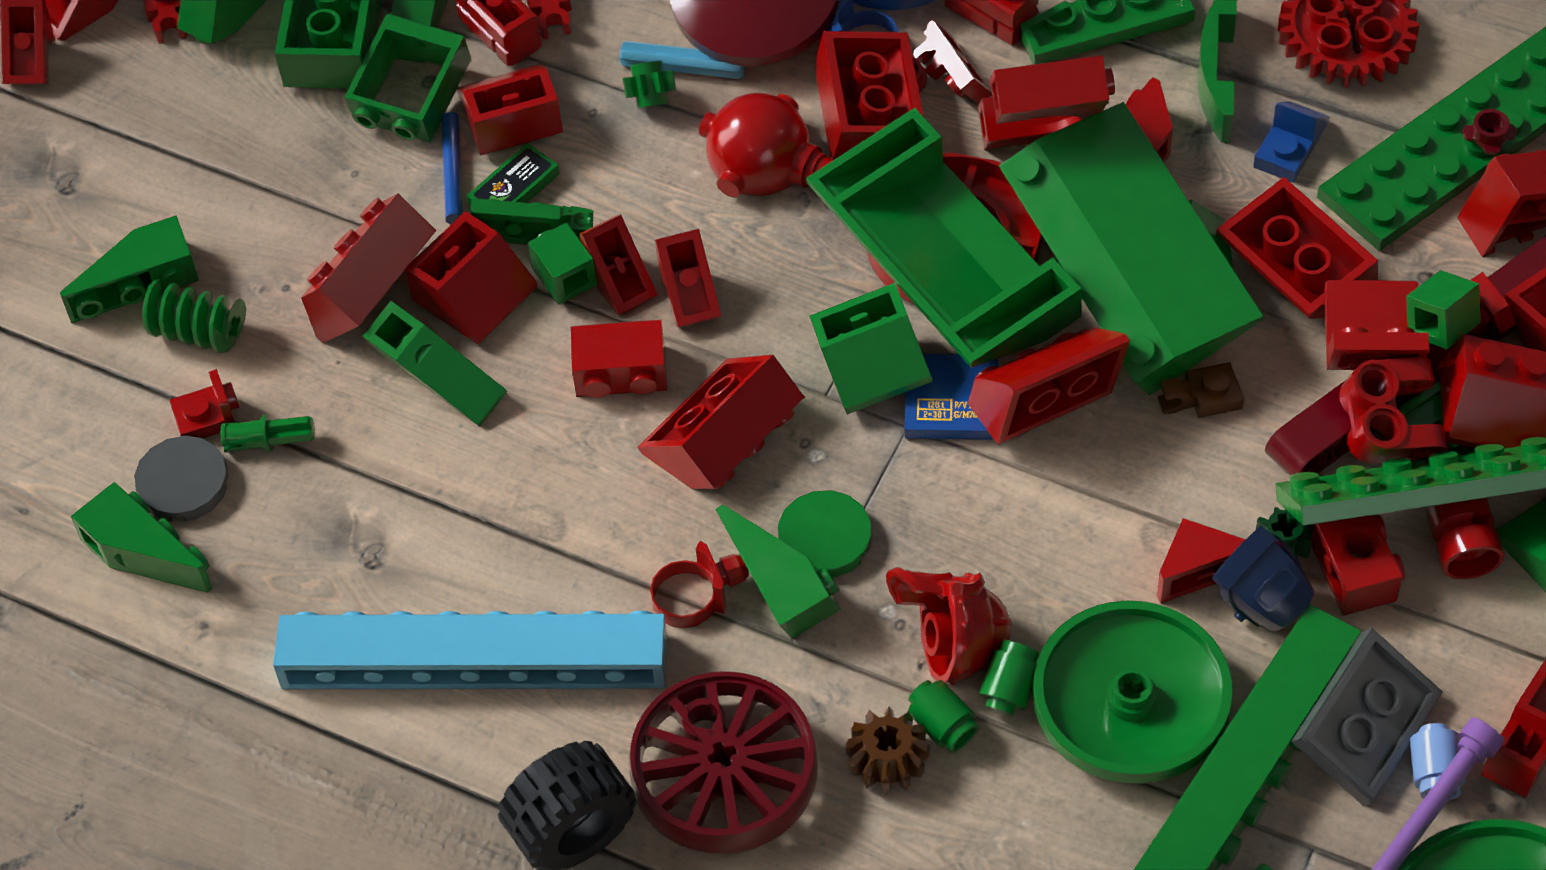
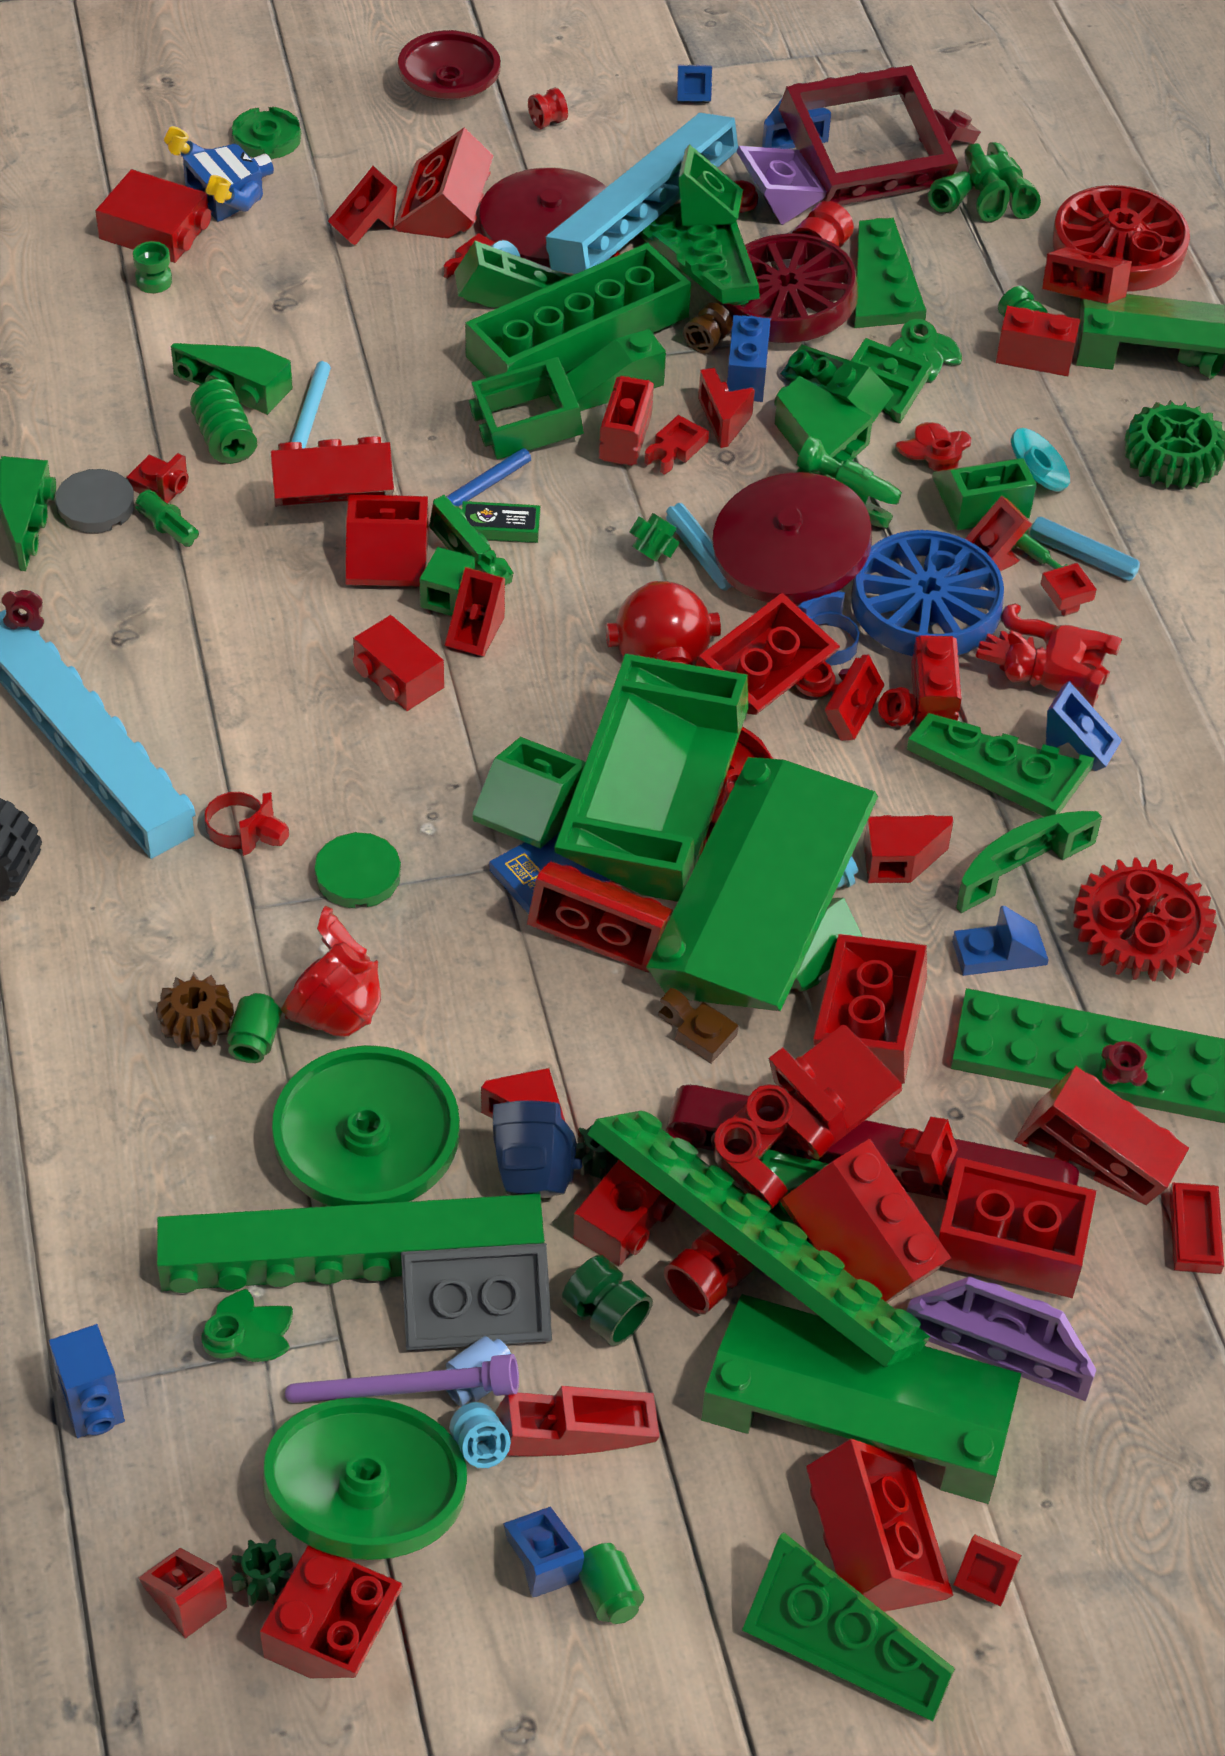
camera: 45 degrees right, 5 degrees down
green slope [363,301,508,427] -> none
red slope [457,64,563,156] -> none
dark red piece [629,671,818,854] -> none
red slope [637,355,805,490] -> none
red slope [655,229,722,327] -> none
green slope [715,504,841,639] -> none
red arch [978,55,1115,150] -> none
green brick [979,640,1039,716] -> none
green brick [1406,270,1481,349] -> none
none -> dark red plate [1,590,44,631]
none -> medium azure bar [291,361,331,448]
none -> medium azure wheel [449,1402,511,1468]
none -> dark green wheel [561,1255,653,1346]
none -> red plate [878,687,917,727]

